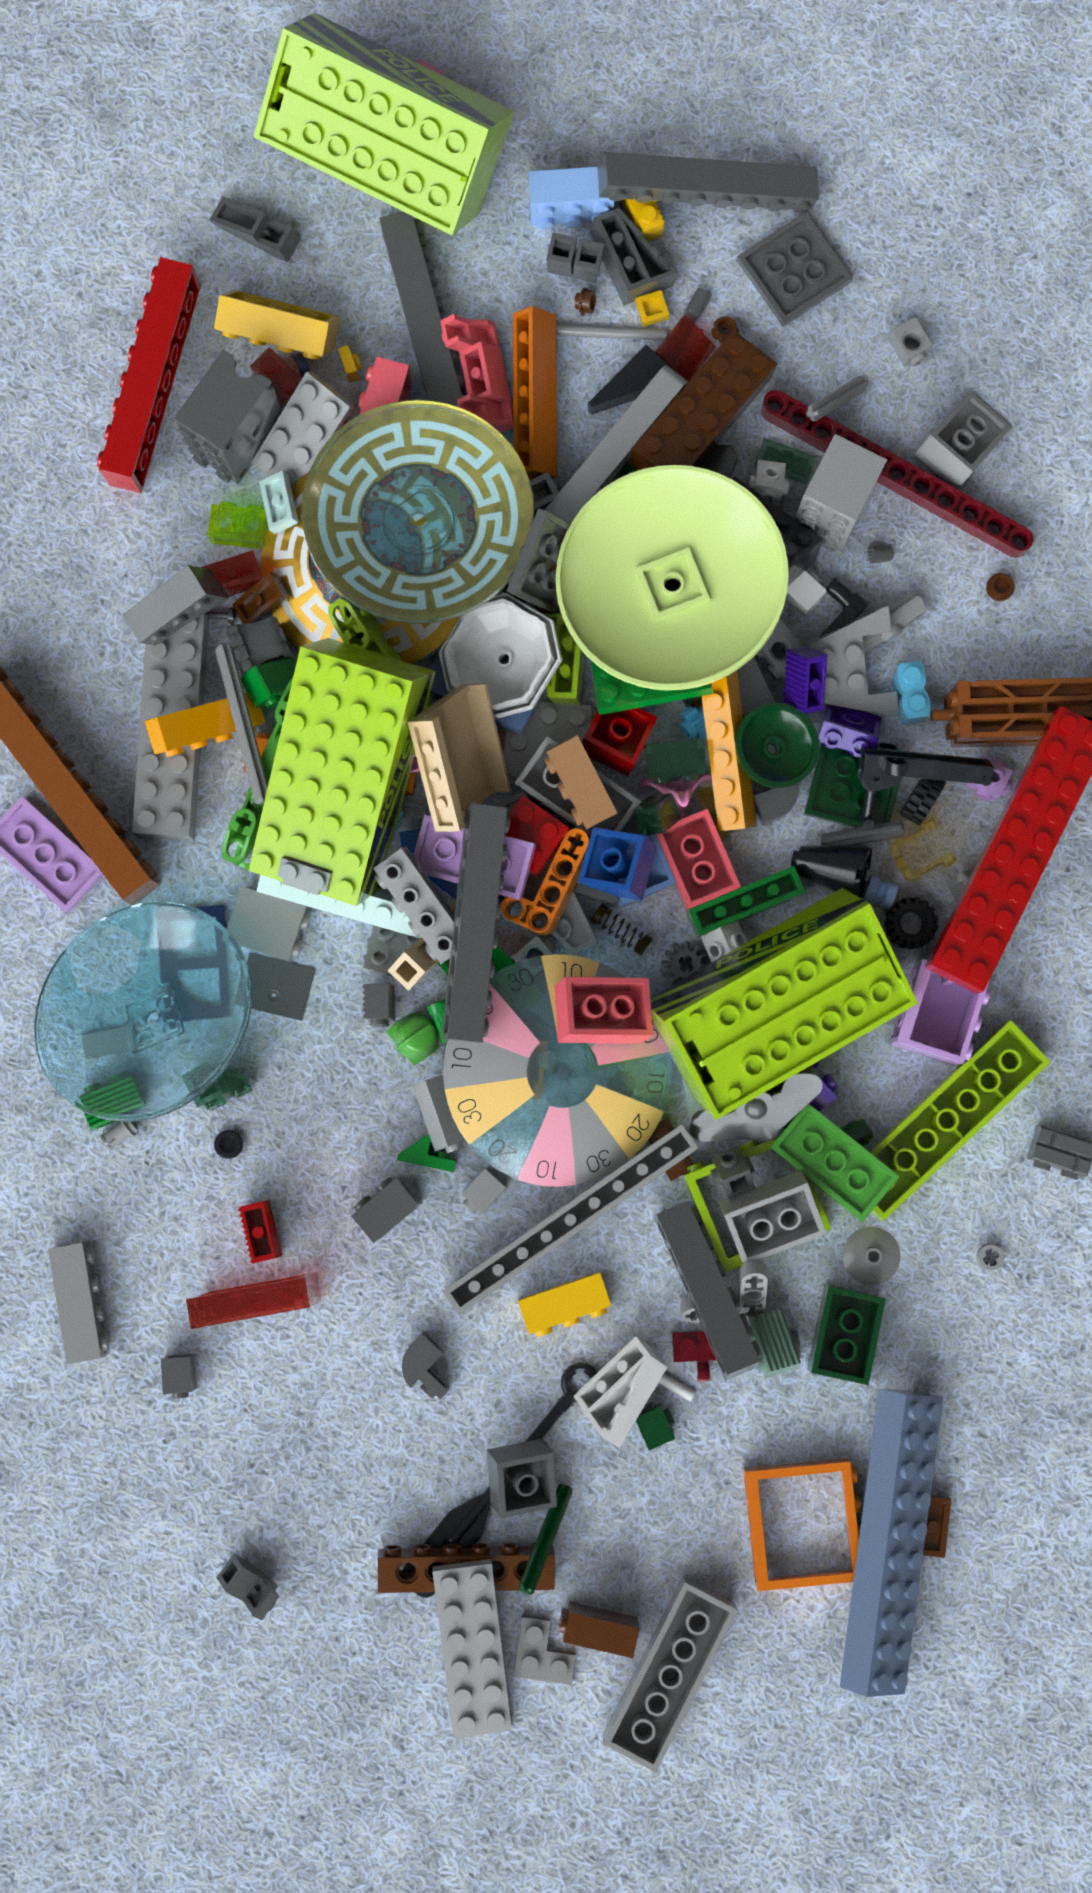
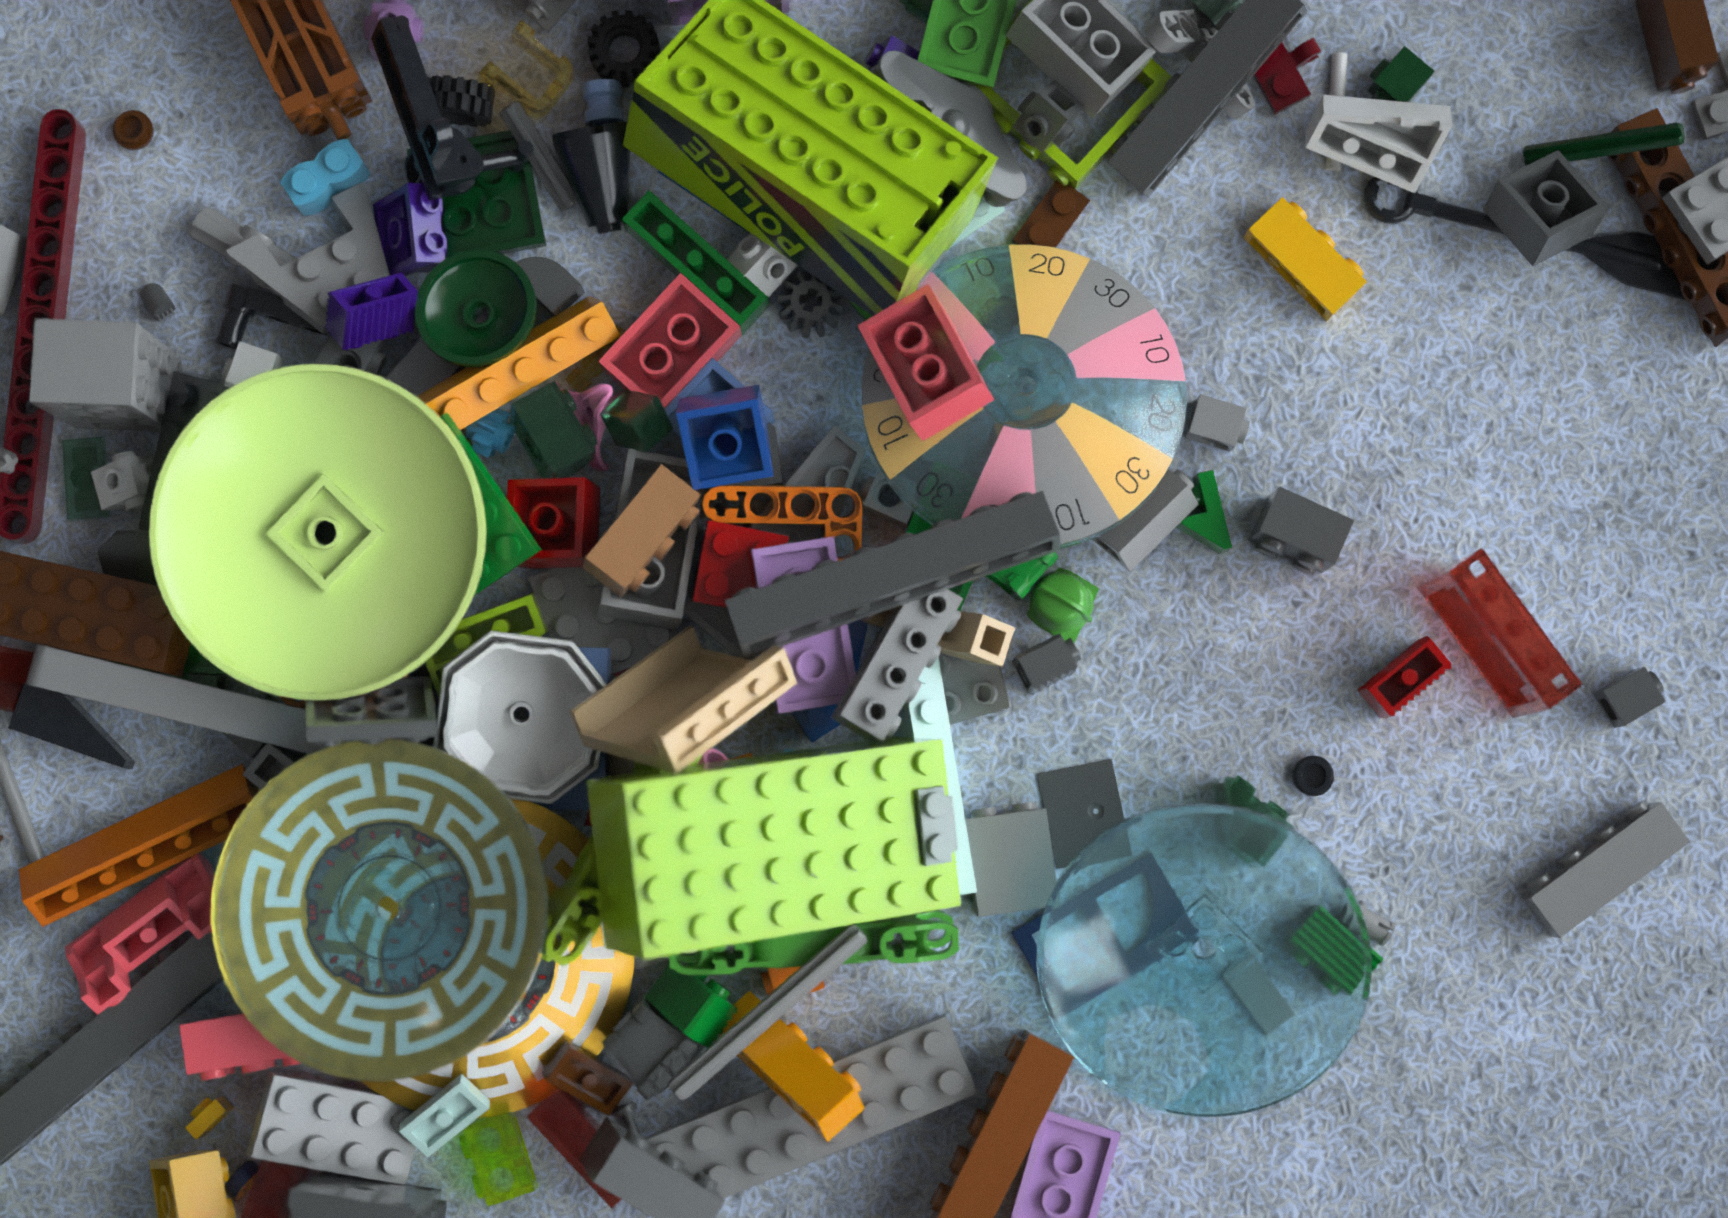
camera: 120 degrees left, 0 degrees up
dark grey brick [402,1332,449,1399] -> none
light grey brick [442,1124,699,1315] -> none
dark brown piece [590,903,653,956] -> none

